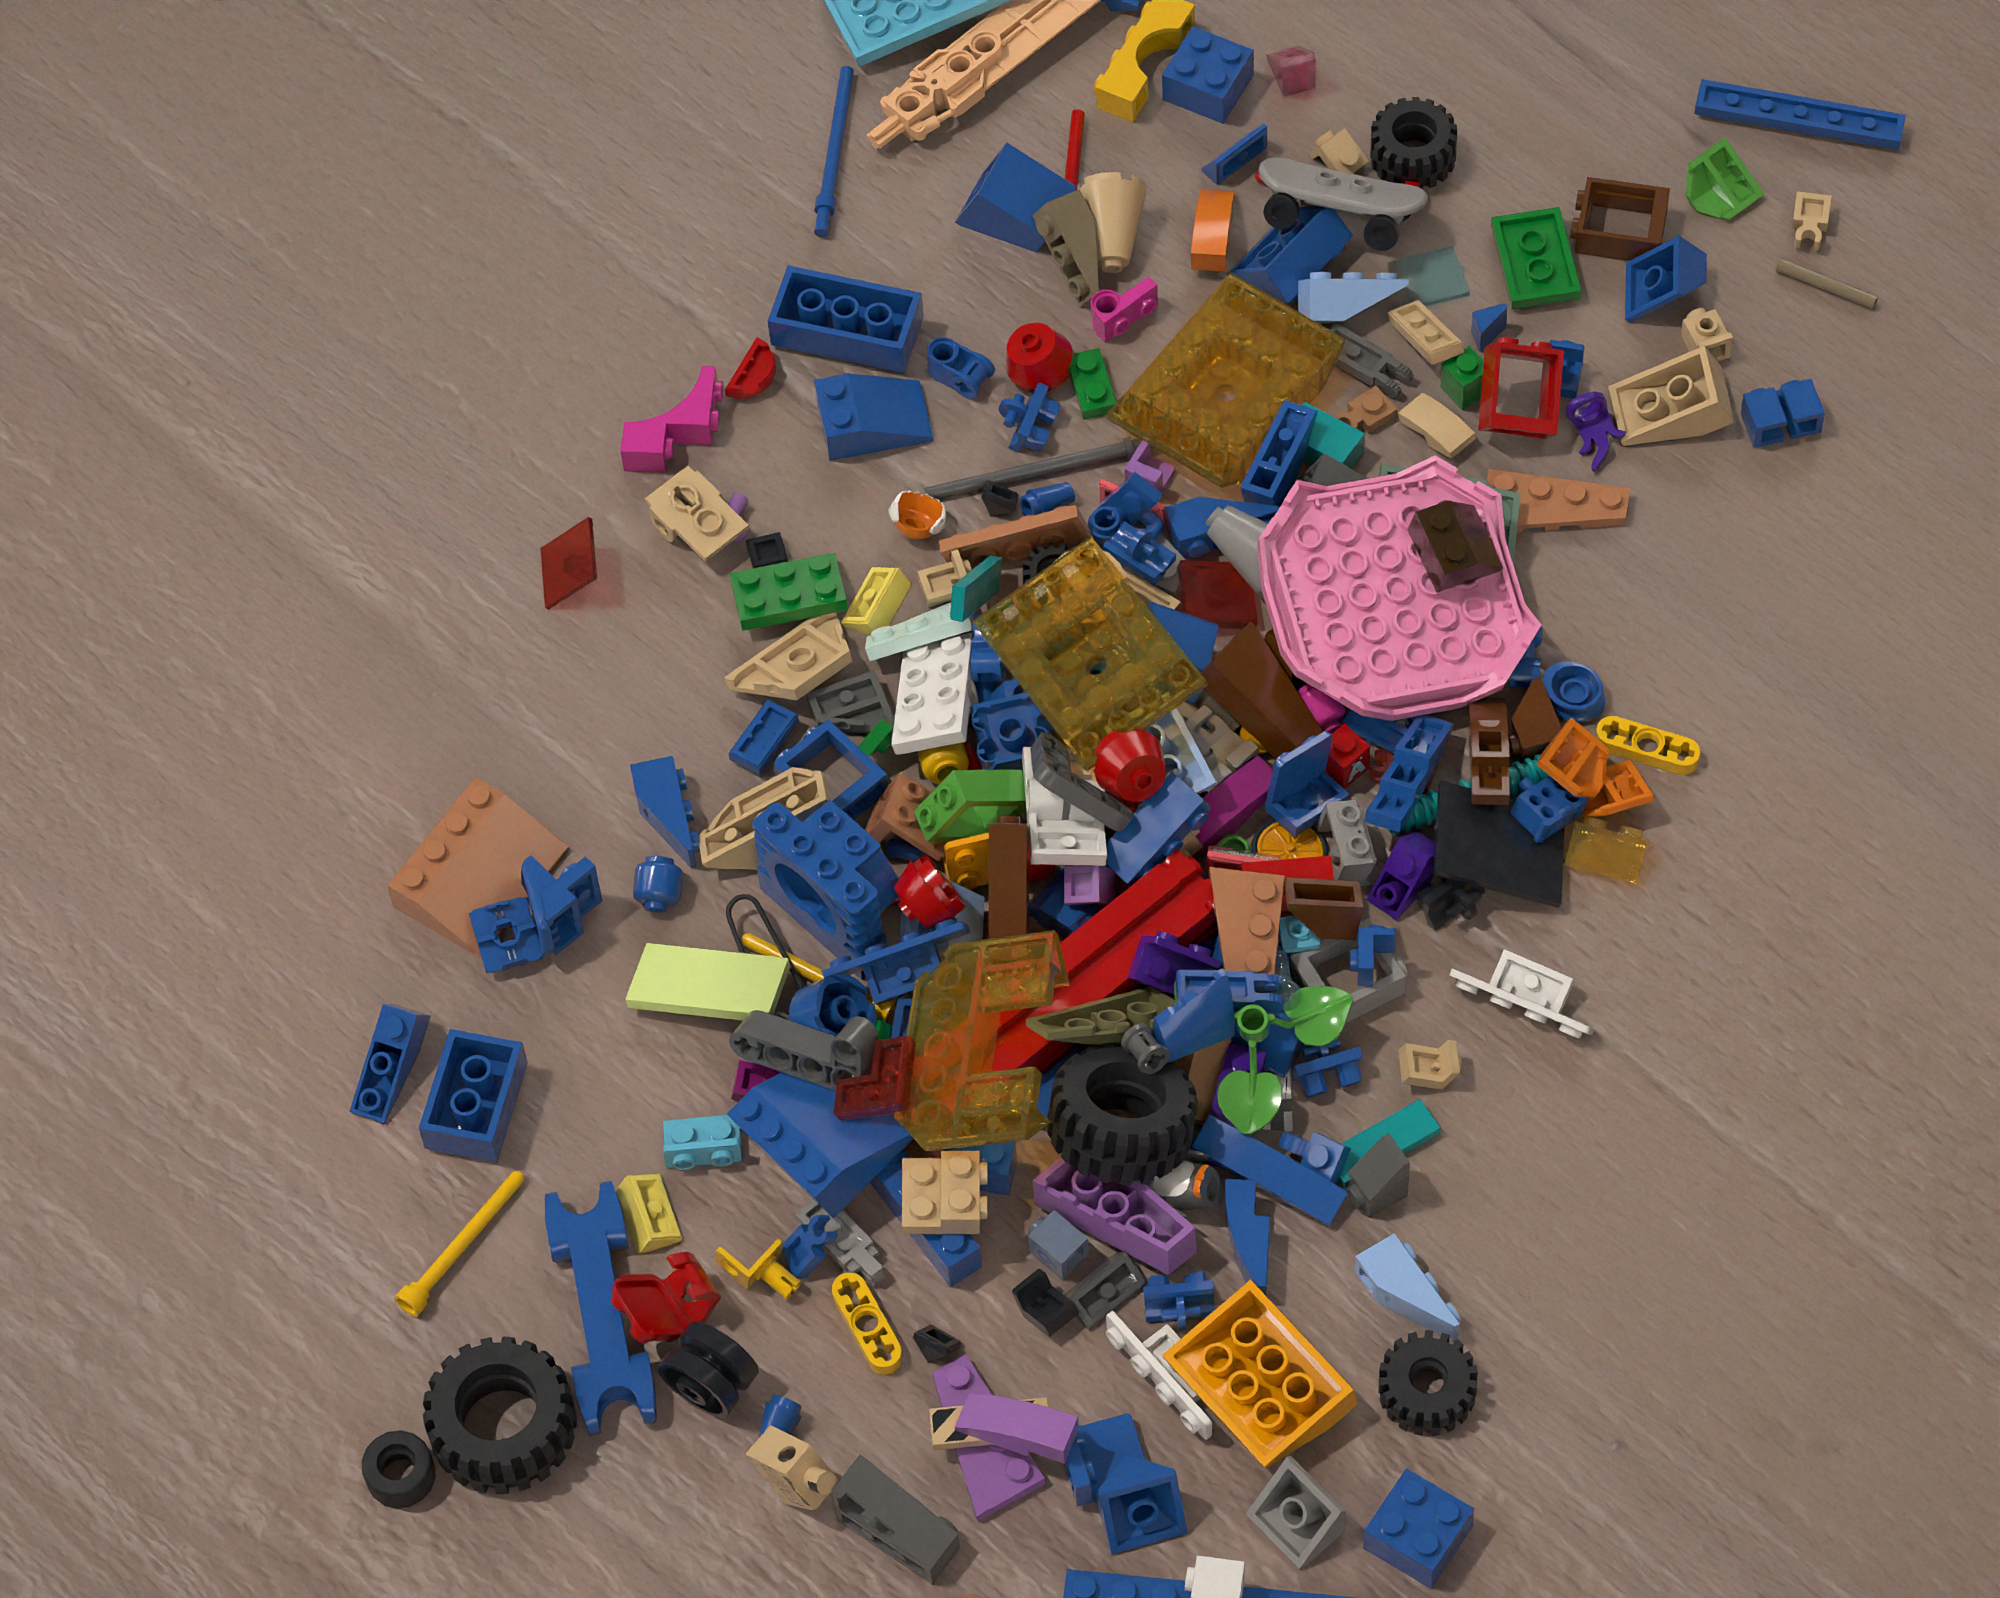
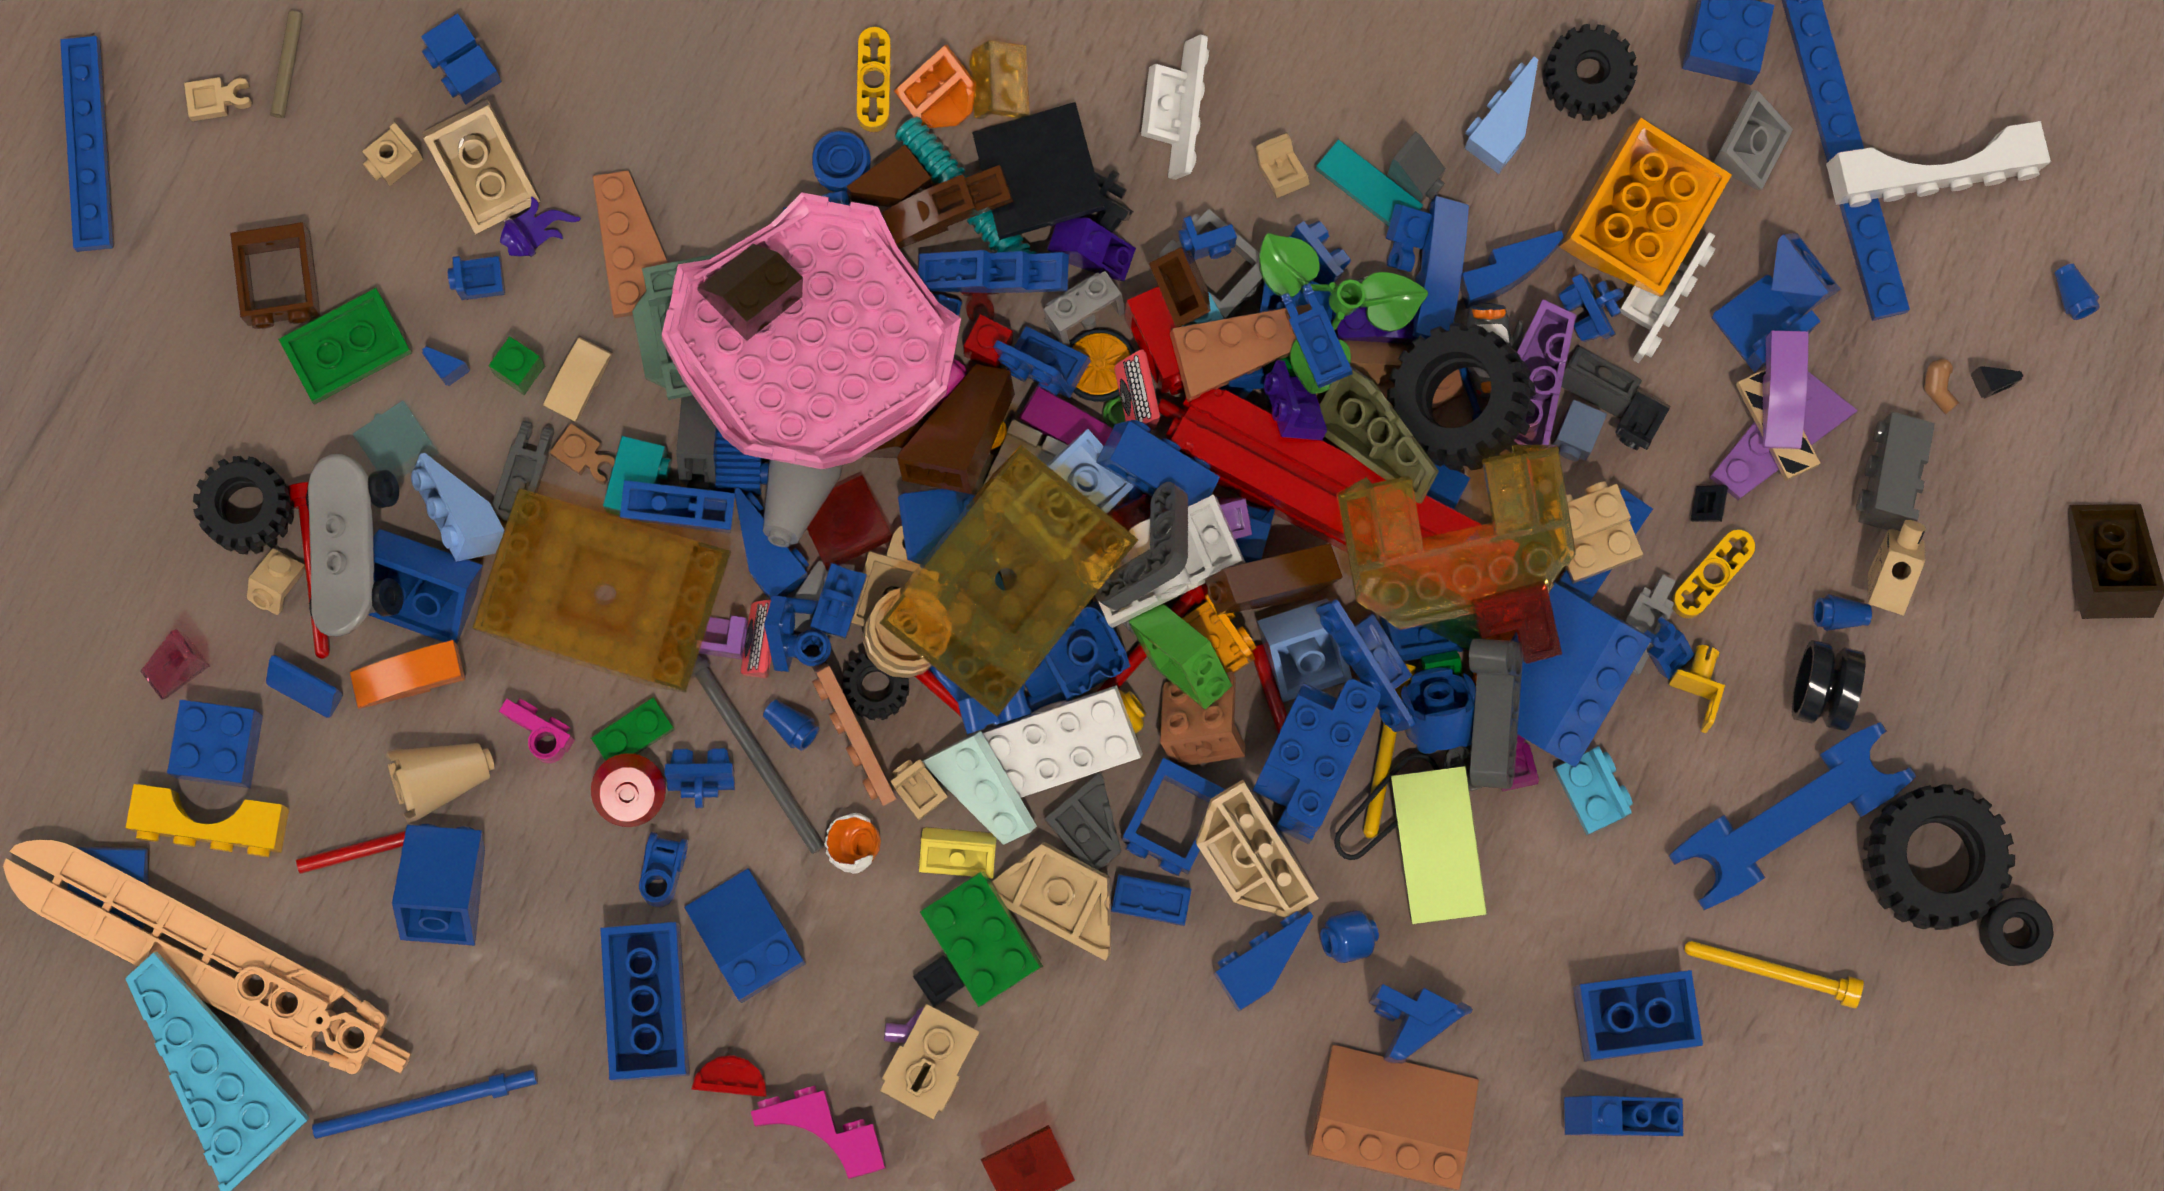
camera: 120 degrees left, 20 degrees up
blue piece [469,897,544,973] -> none
red piece [611,1252,721,1344] -> none
light yellow slope [616,1174,682,1254] -> none
green plate [858,717,894,757] -> none
red cone [894,854,967,930] -> none
teal tile [950,555,1002,622] -> none
black slope [981,480,1019,516] -> none
dark tan slope [1032,189,1099,307] -> none
red cone [1093,727,1166,802] -> none
dark grey bush [1121,1023,1170,1074] -> none
blue slope [1153,968,1235,1063] -> none
clear light blue bar [1272,950,1302,1011] -> none
tan tile [1388,300,1464,365] -> none
red window [1478,337,1564,439] -> none
blue piece [1510,776,1588,843] -> none
orange slope [1537,718,1610,798] -> none
blue slope [1625,236,1707,323] -> none
bright green slope [1685,137,1764,221] -> none

